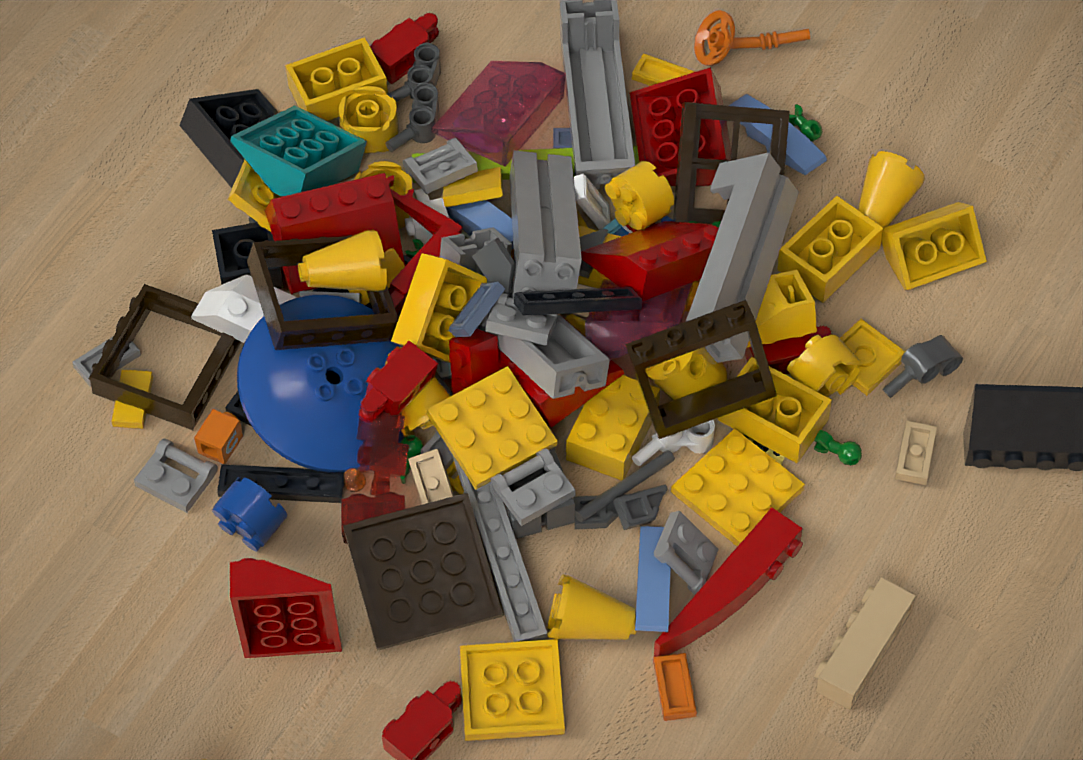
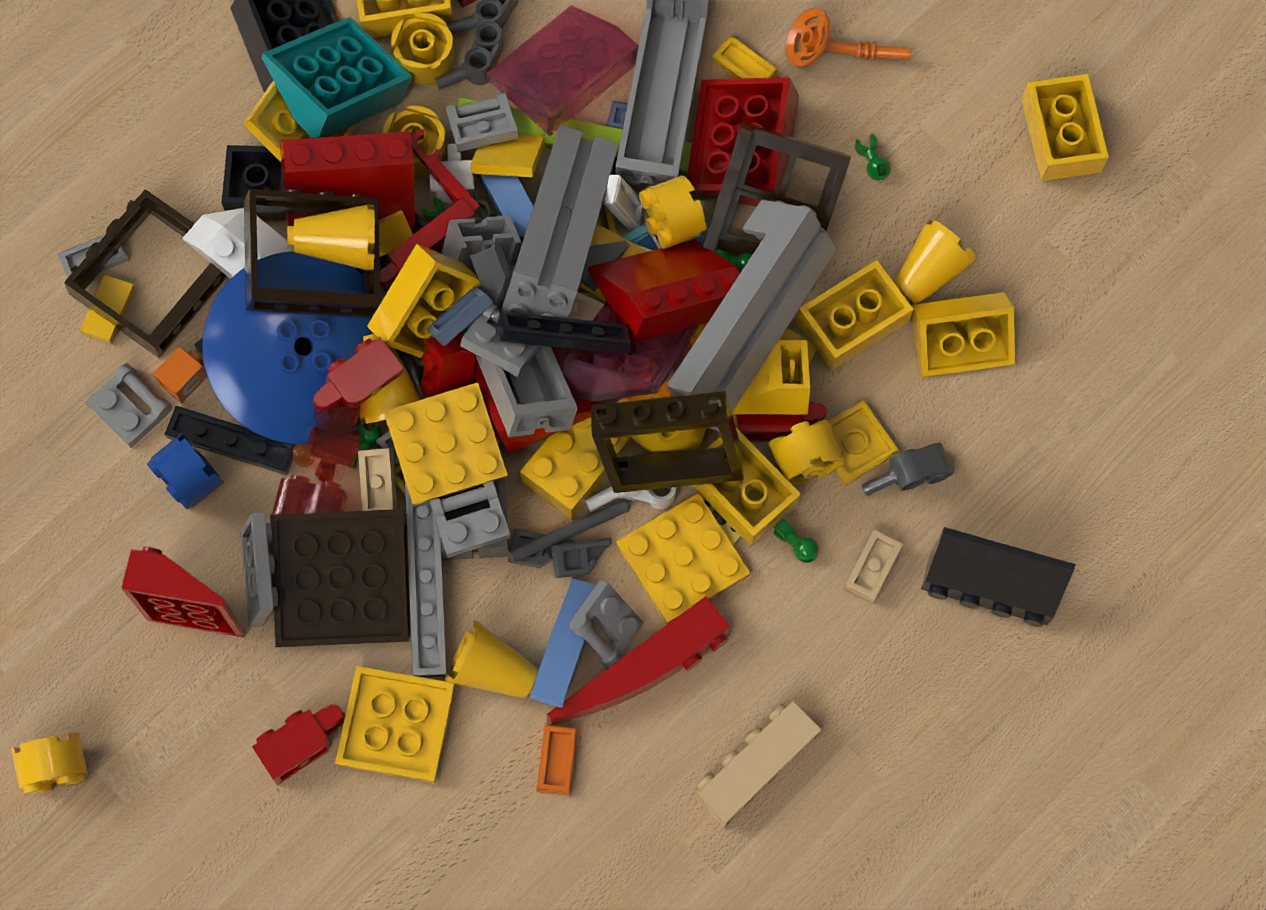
camera: 10 degrees right, 15 degrees up
medium blue slope [729,94,827,175] -> none
none -> light grey plate [240,512,278,627]
none -> yellow brick [1022,74,1109,182]

